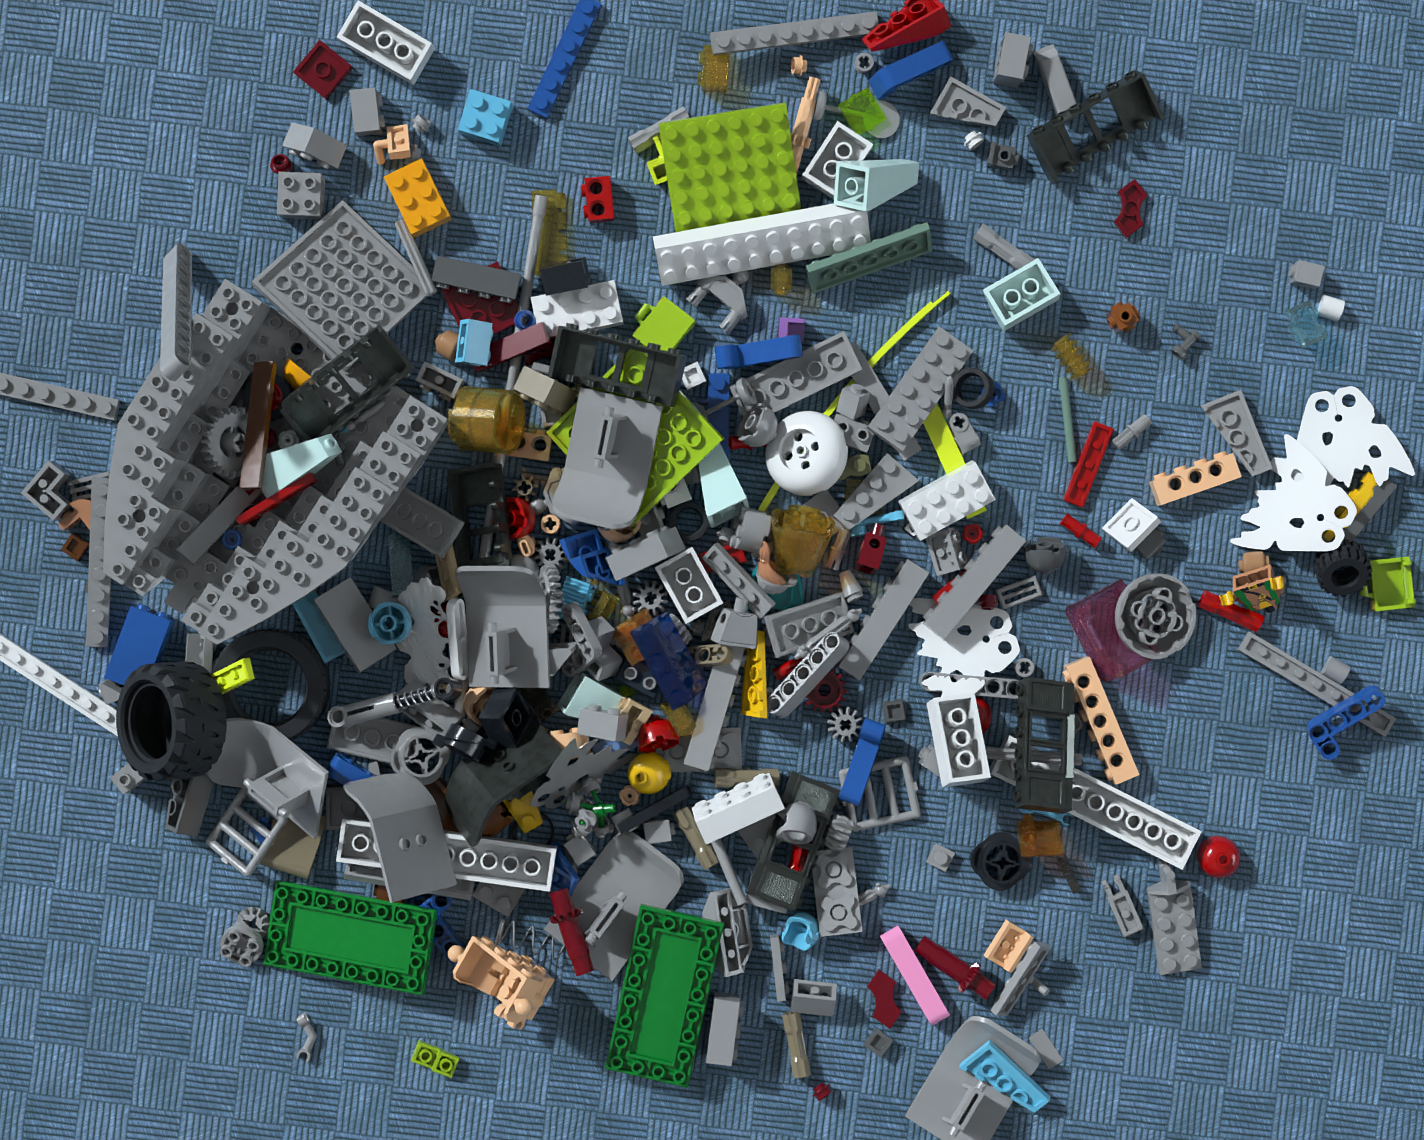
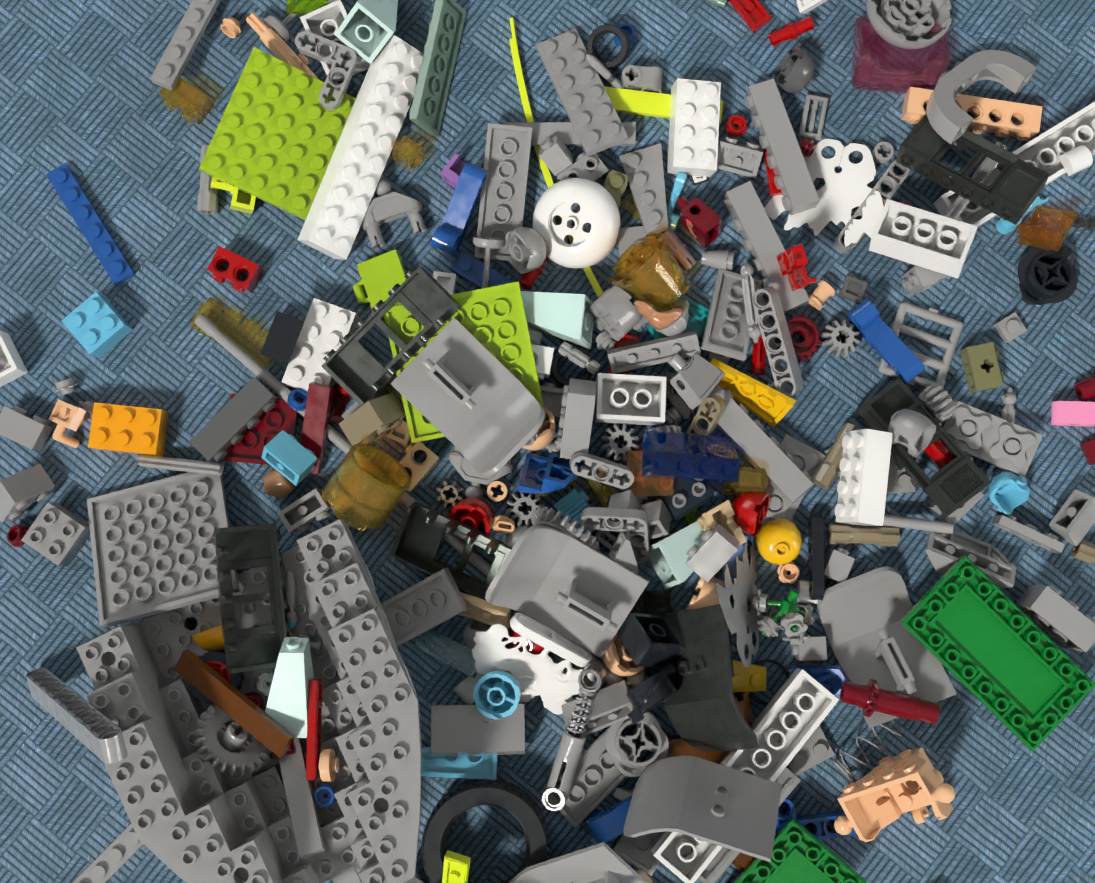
camera: 55 degrees left, 5 degrees down
none -> light grey beam [295,31,358,111]
none -> light nougat wheel [319,749,339,782]
none -> light grey axle [558,342,600,374]
none -> light grey beam [569,452,634,489]
none -> red piece [777,244,818,292]
none -> light nougat bush [808,280,835,310]
none -> light grey arch [926,50,1037,144]
none -> olive brick [960,342,1004,394]
none -> white brick [1059,145,1093,176]

